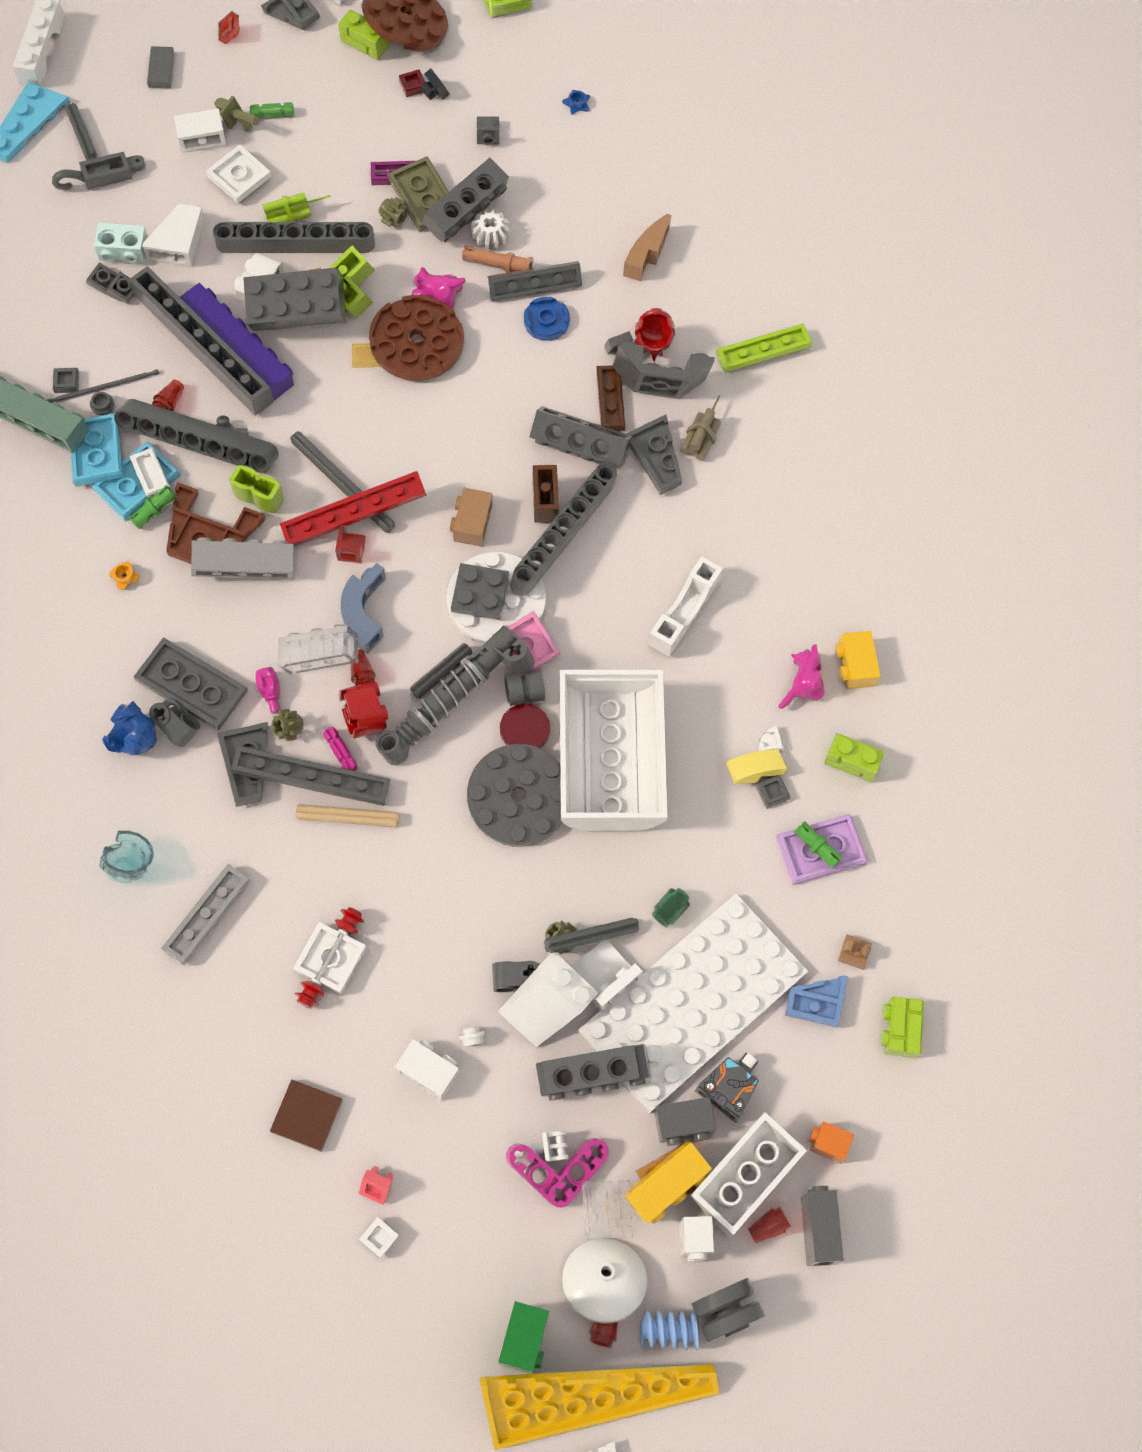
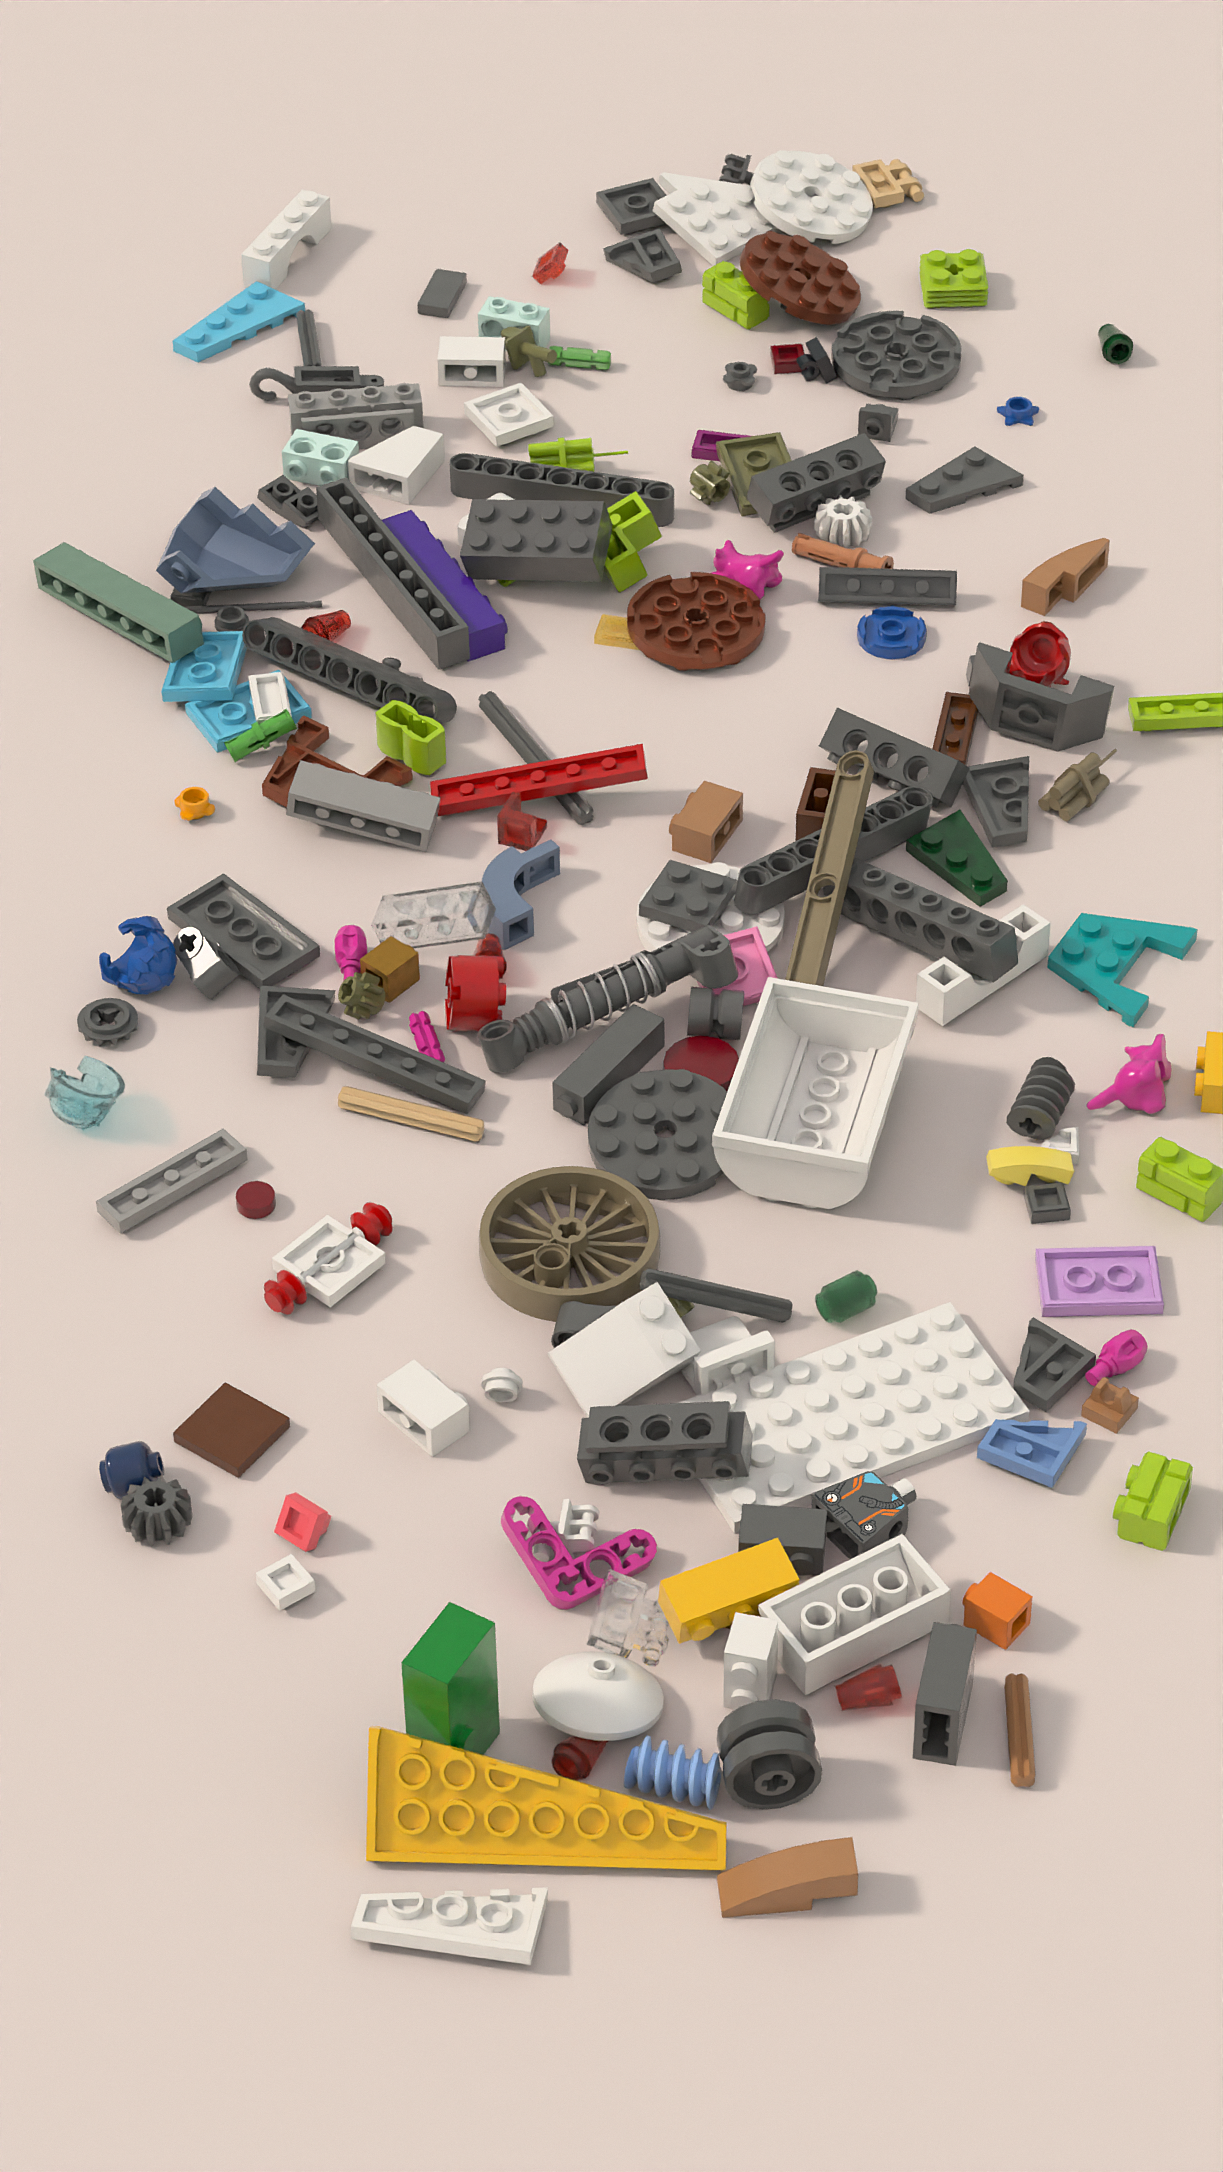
camera: 20 degrees right, 25 degrees down
bright green pin [794,821,843,869] -> none
none -> dark grey gear [77,998,138,1046]
none -> dark blue head [99,1441,164,1500]
none -> dark grey gear [121,1474,193,1547]
none -> sand blue panel [156,487,315,594]
none -> dark red tile [236,1181,276,1219]
none -> light grey brick [288,383,423,449]
none -> pearl gold brick [360,936,420,1003]
none -> light aqua brick [478,296,550,351]
none -> dark tan piece [479,1166,660,1322]
none -> dark grey brick [552,1004,665,1125]
none -> medium nougat slope [717,1837,858,1918]
none -> dark grey plate [723,362,757,391]
none -> dark tan beam [785,750,874,986]
none -> dark grey brick [823,857,1018,982]
none -> dark grey plate [831,311,961,400]
none -> dark grey wing [905,446,1024,514]
none -> dark green wing [906,809,1008,907]
none -> medium nougat axle [1004,1673,1035,1787]
none -> dark grey piece [1006,1057,1075,1140]
none -> dark grey wing [1013,1317,1096,1412]
none -> teal wing [1047,913,1198,1027]
none -> dark pink piece [1085,1329,1148,1386]
none -> dark green cone [1098,324,1133,364]

